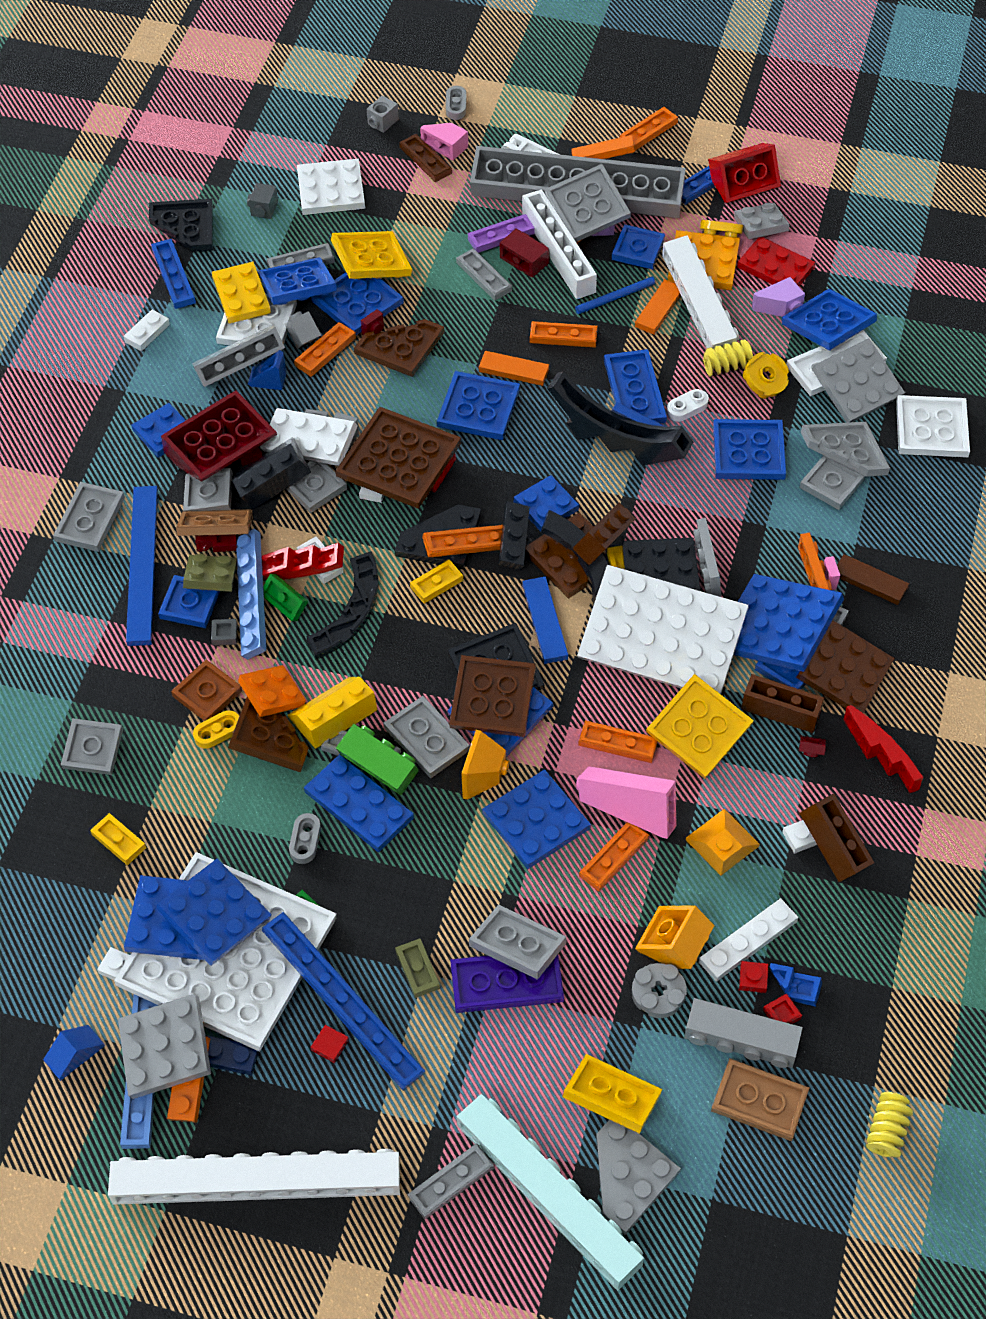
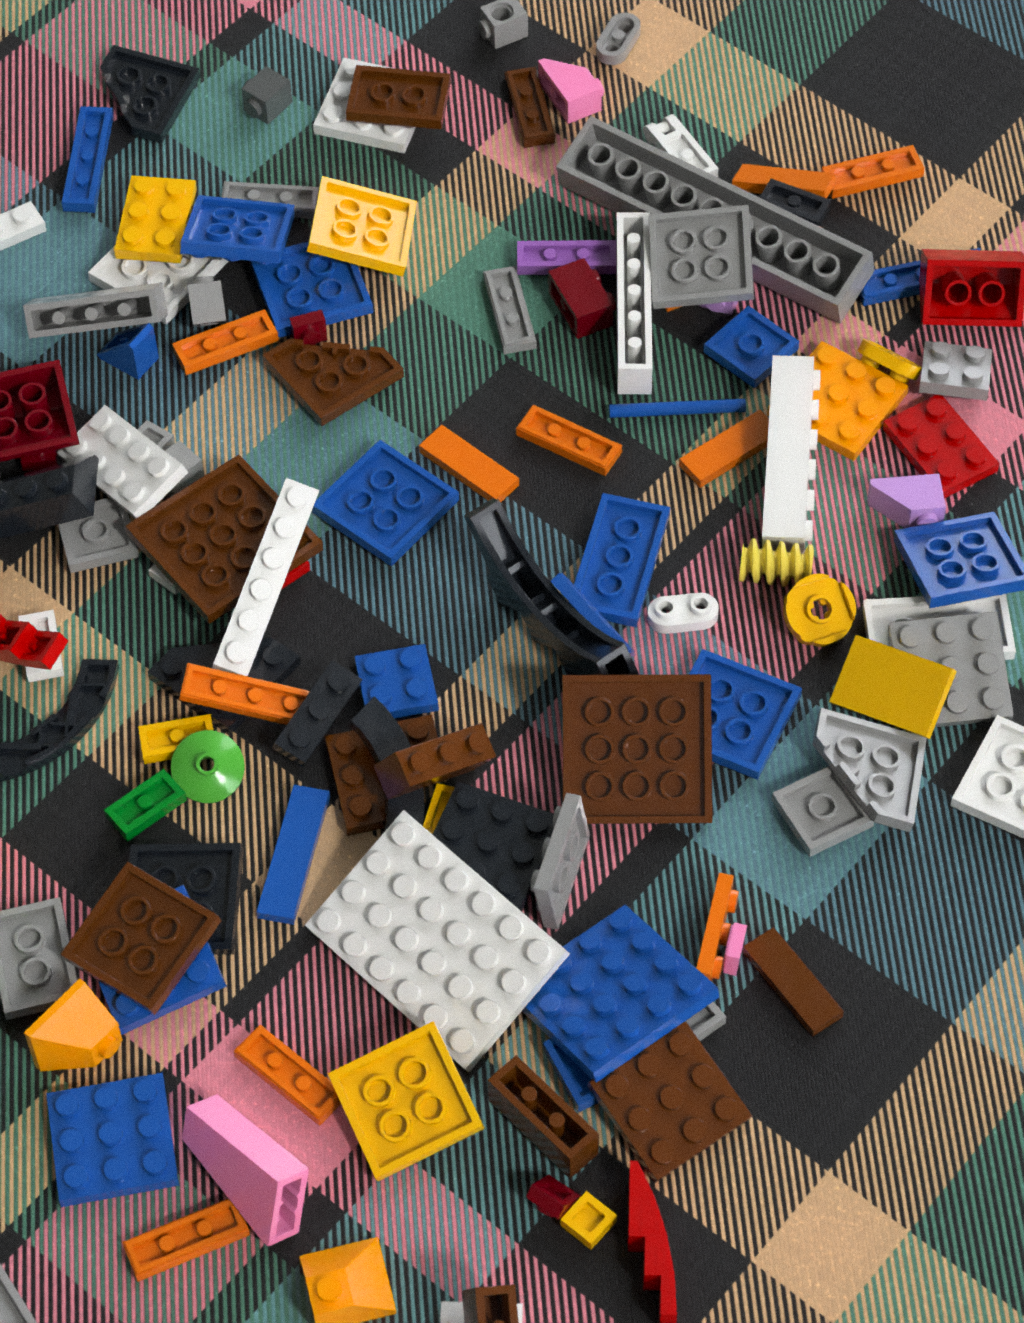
camera: 25 degrees right, 0 degrees up
none -> green plate [104,769,187,842]
none -> bright green dish [171,730,245,803]
none -> white plate [212,478,319,676]
none -> reddish brown plate [346,65,451,130]
none -> yellow plate [560,1191,617,1250]
none -> reddish brown plate [562,674,712,824]
none -> black plate [759,178,831,227]
none -> yellow tile [829,635,957,739]

